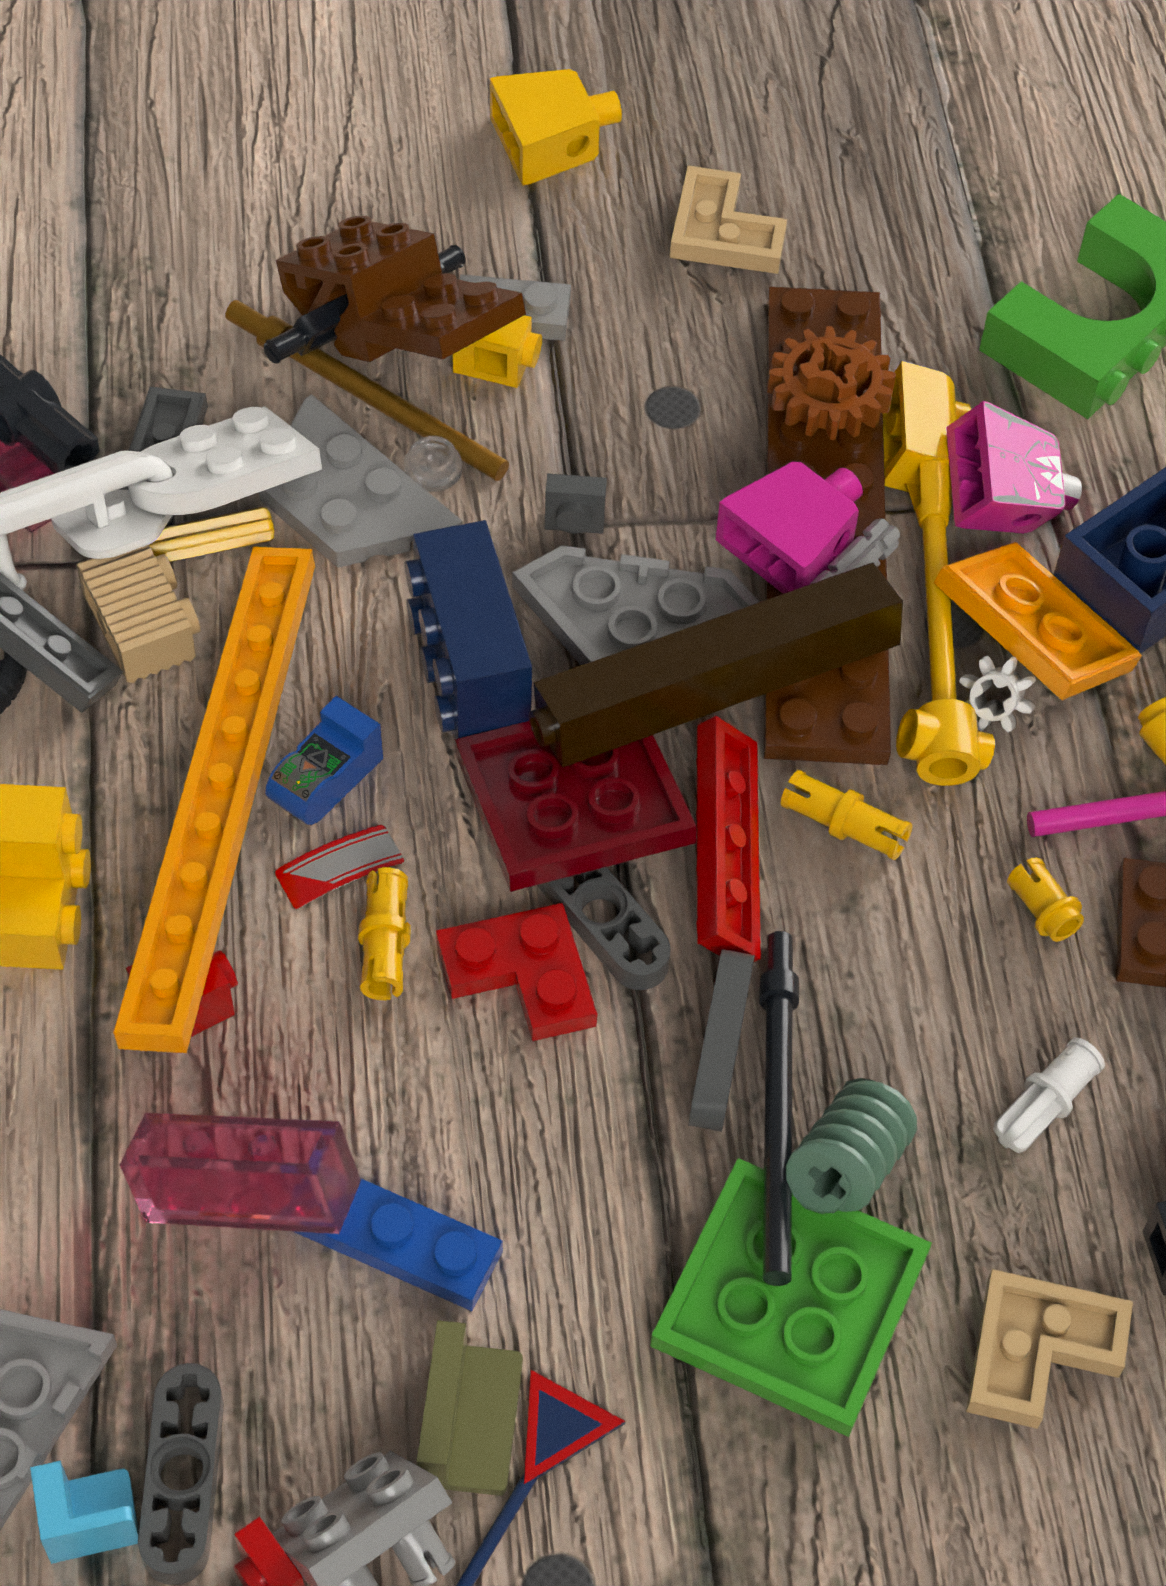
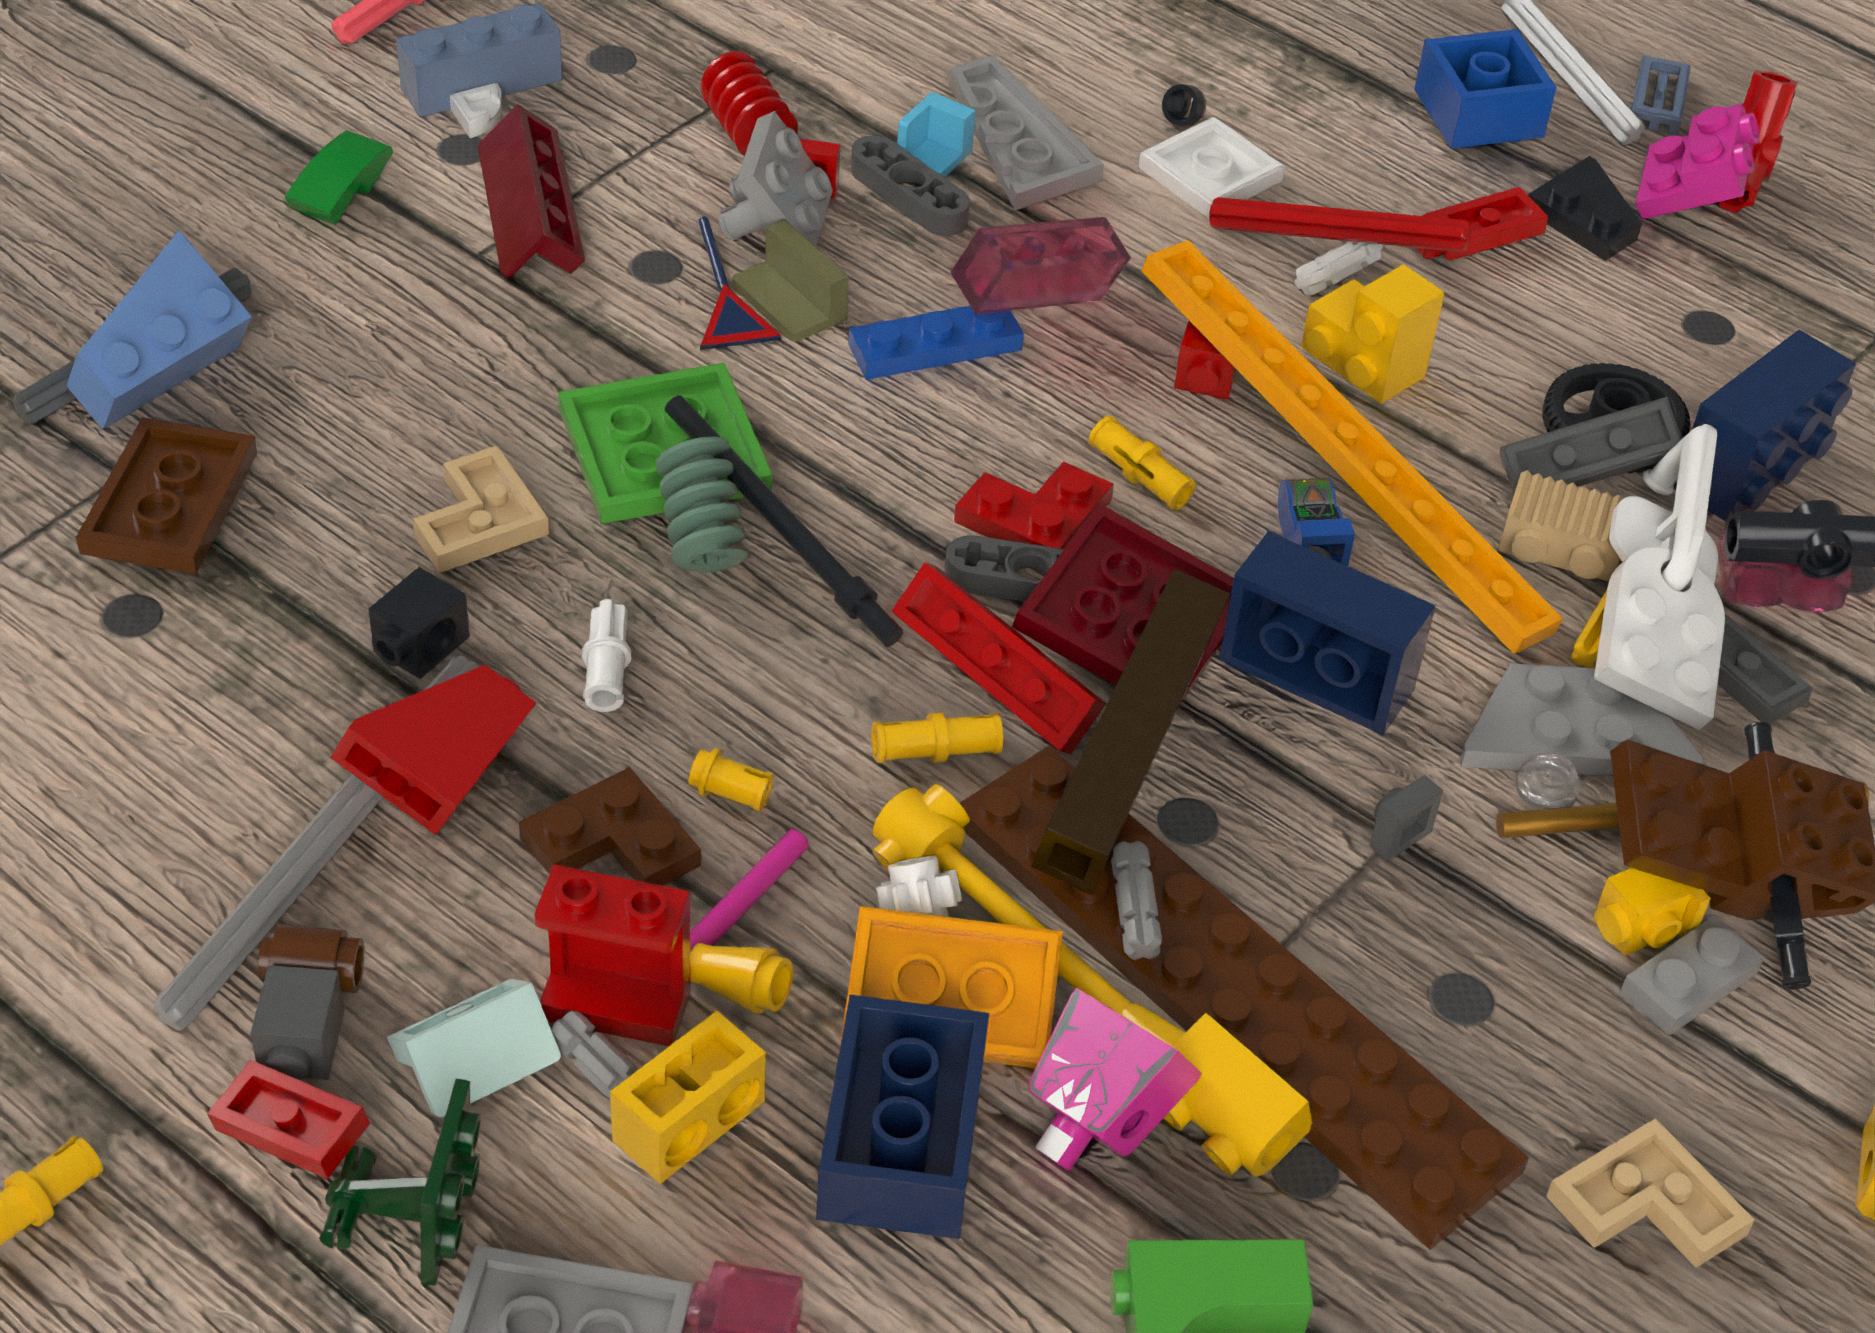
camera: 135 degrees right, 10 degrees down
sticker [275,825,404,909] -> none
light grey plate [512,545,760,665] -> none
dark grey beam [688,949,755,1132] -> none
dark pink torso [715,462,863,594] -> none
dark orange gear [767,326,896,440] -> none

